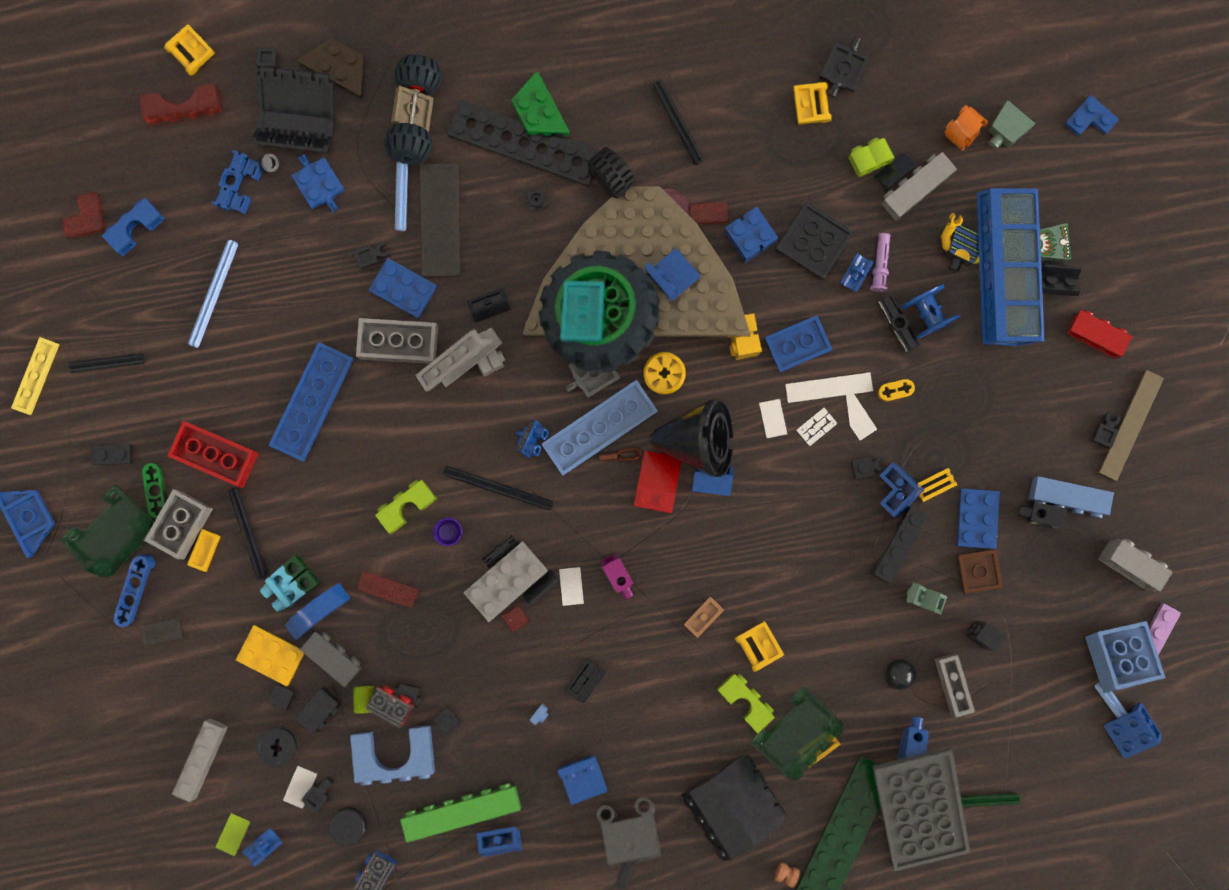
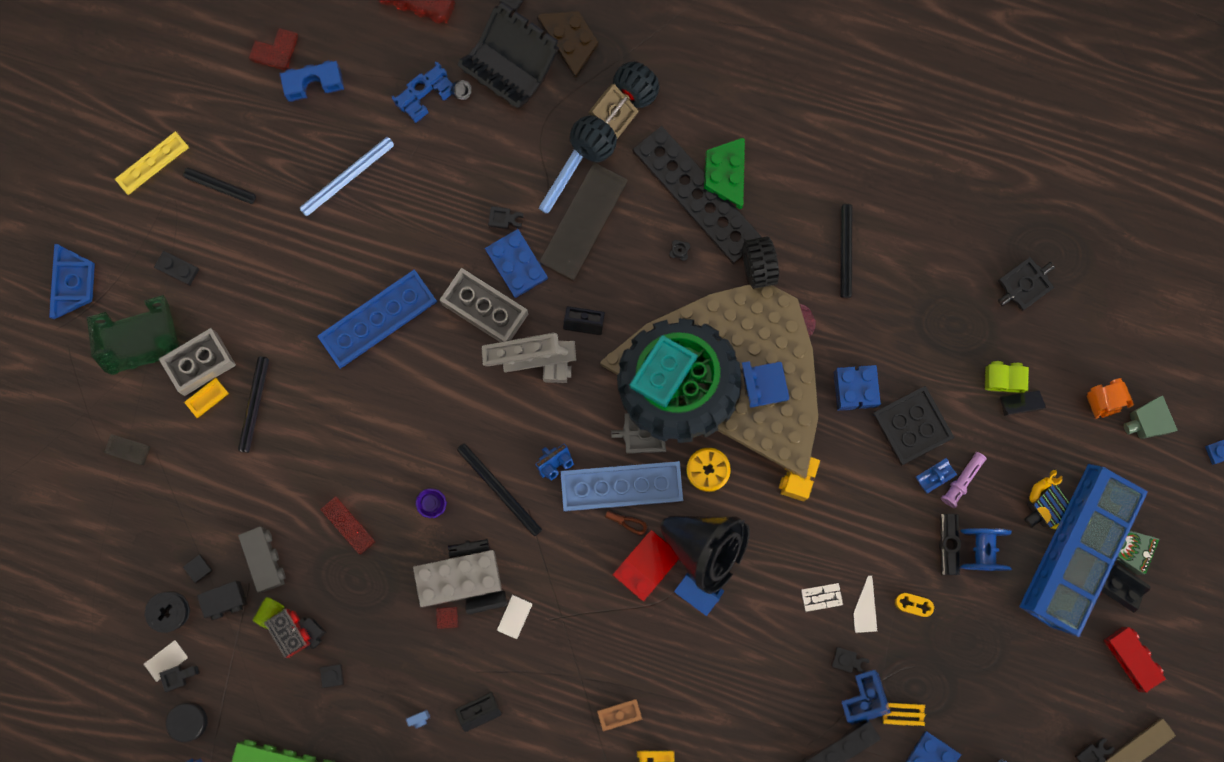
camera: 30 degrees right, 5 degrees down
blue beam [114,553,156,628] -> none
green beam [142,463,167,518] -> none
red brick [167,421,259,488] -> none
light grey brick [172,719,228,802] -> none
lime sticker [215,813,250,856] -> none
yellow plate [236,625,305,686] -> none
blue hips [242,828,283,867] -> none
hips [260,555,321,612] -> none
blue arch [285,583,351,640] -> none
blue plate [292,154,344,212] -> none
medium blue arch [350,725,435,785] -> none
lime arch [375,480,437,534] -> none
magenta torso [600,553,635,599] -> none
clear red tile [689,202,728,224] -> none
white sticker [759,399,787,438] -> none
blue plate [764,315,833,373] -> none
white sticker [785,373,873,403] -> none
yellow plate [793,82,832,125] -> none
light grey brick [882,152,957,221] -> none

